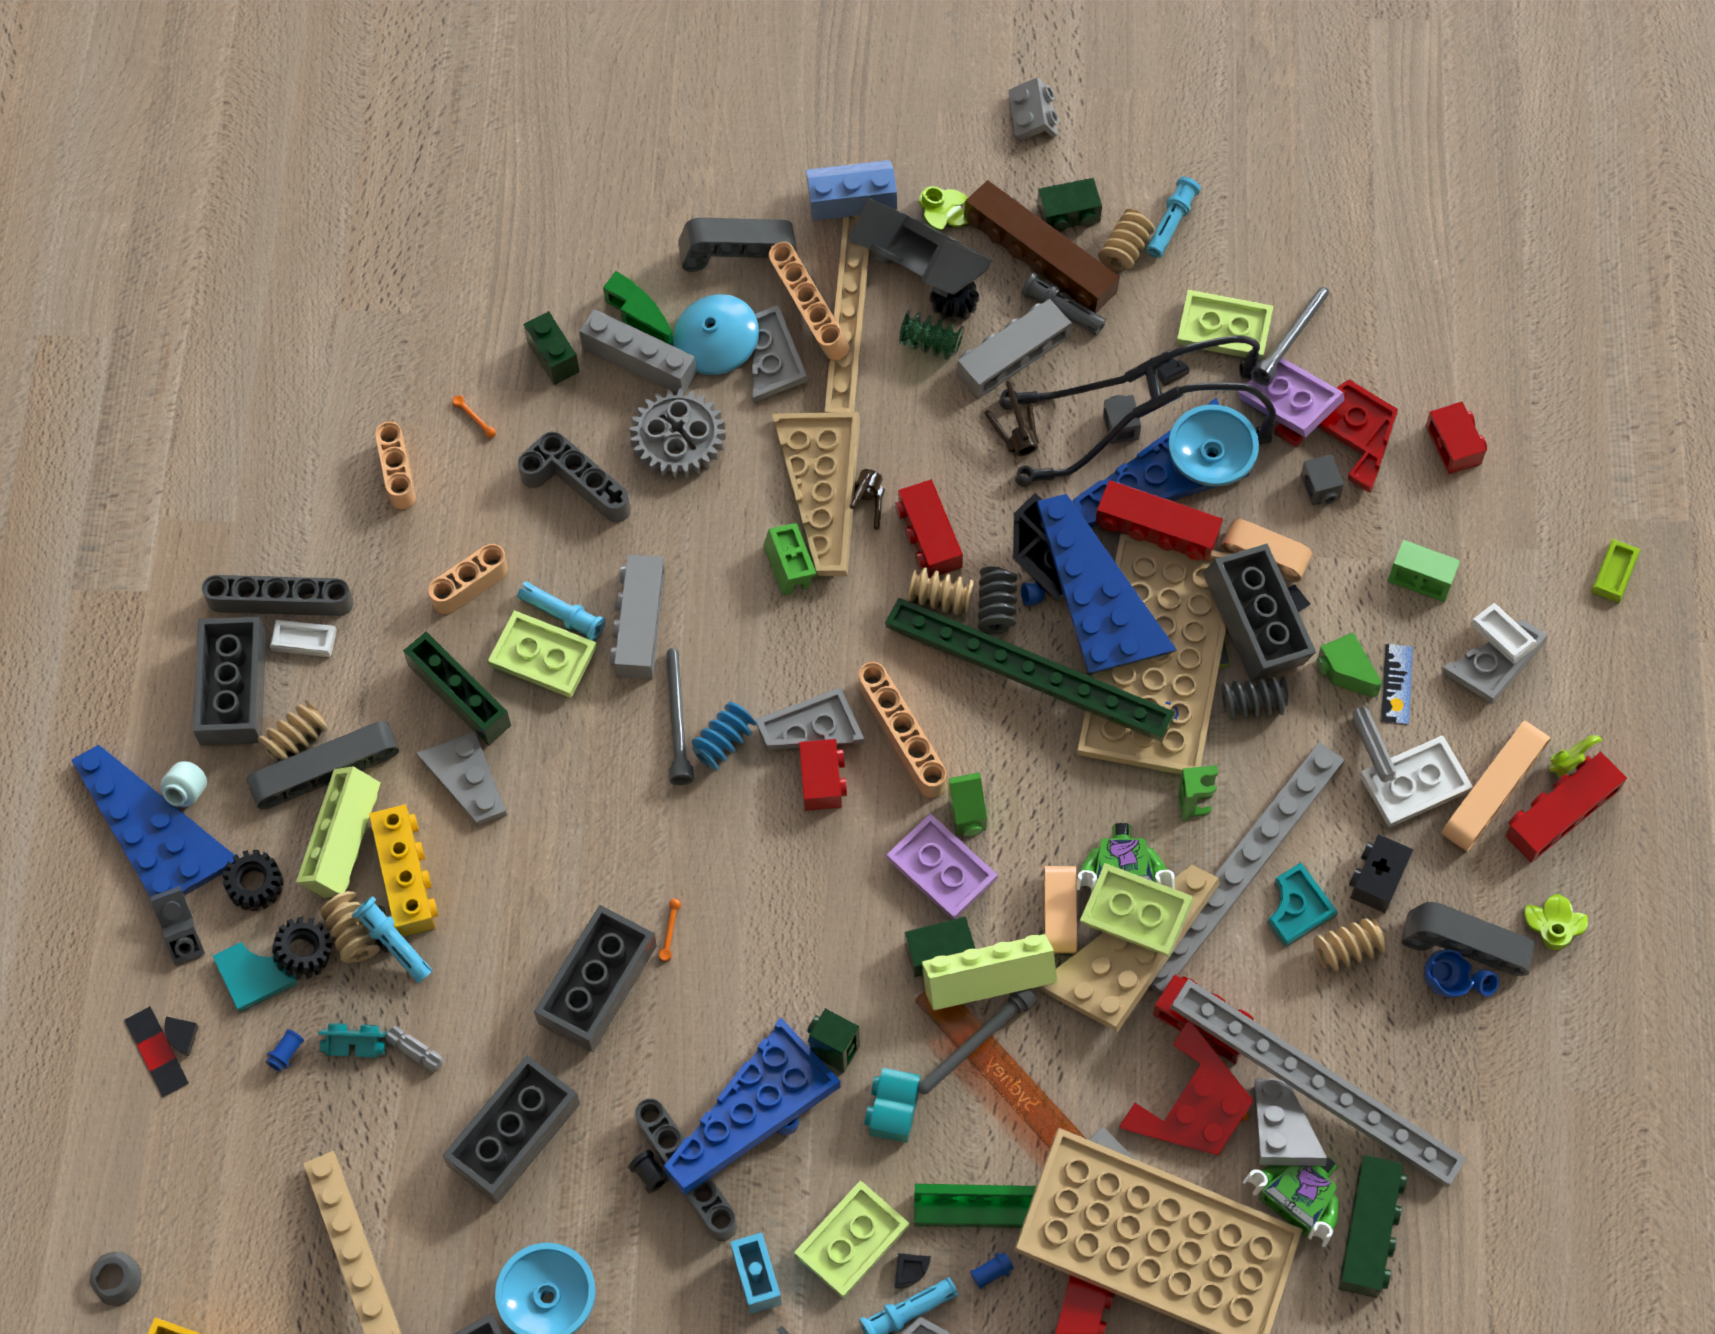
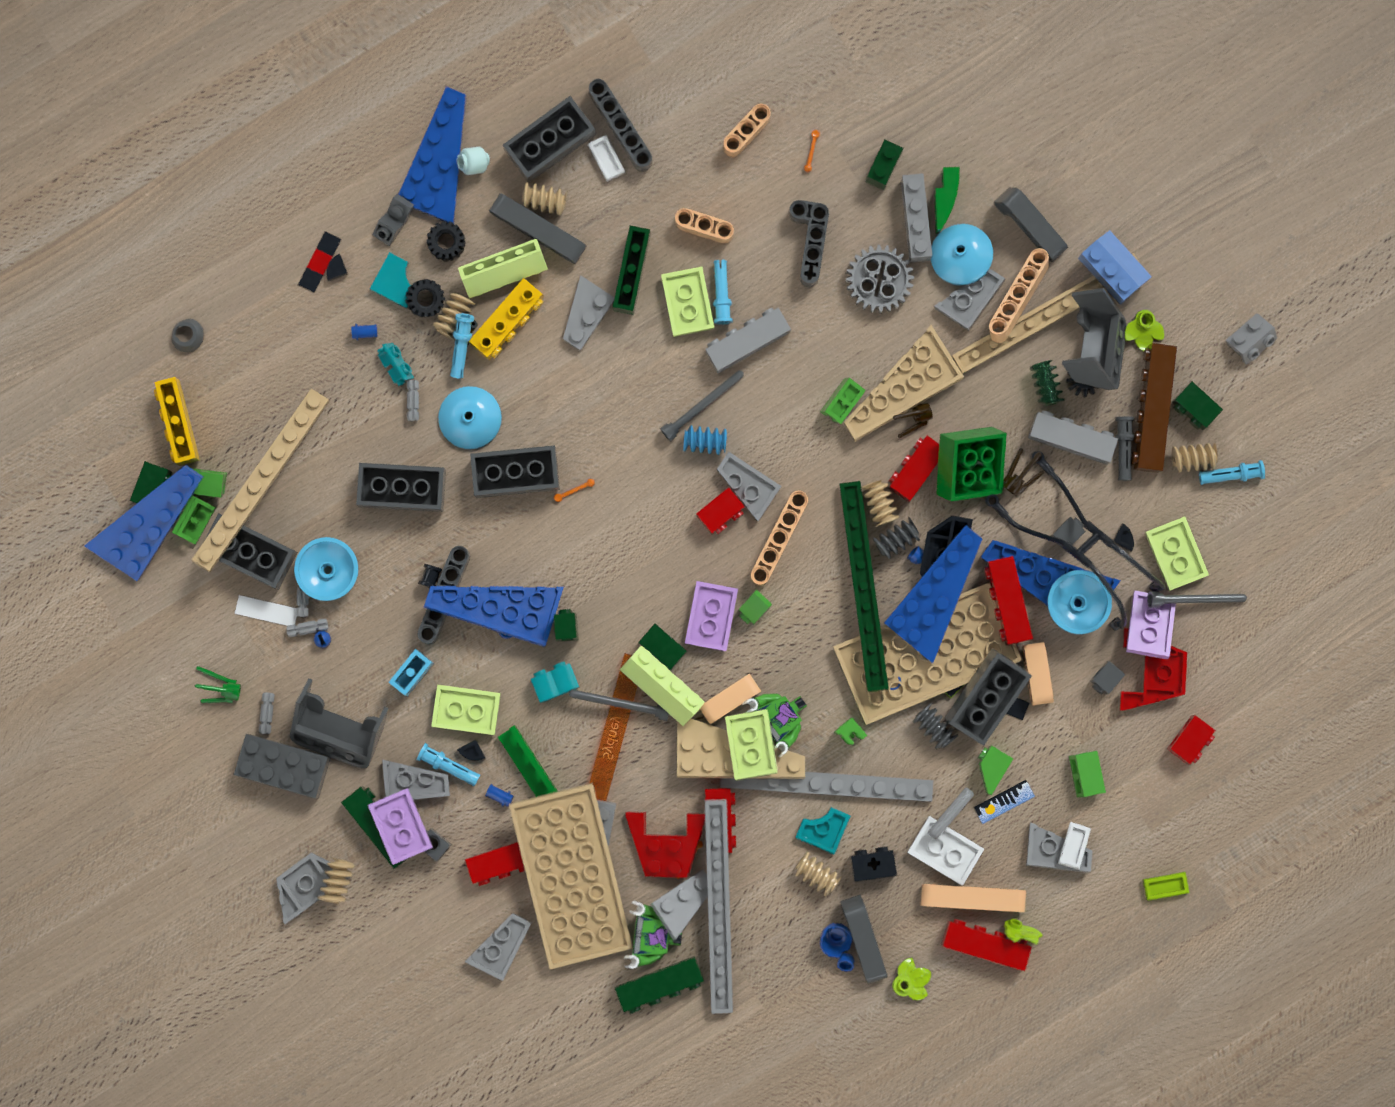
camera: 55 degrees right, 20 degrees up
none -> medium azure dish [438,386,502,449]
none -> green slope [936,427,1007,502]

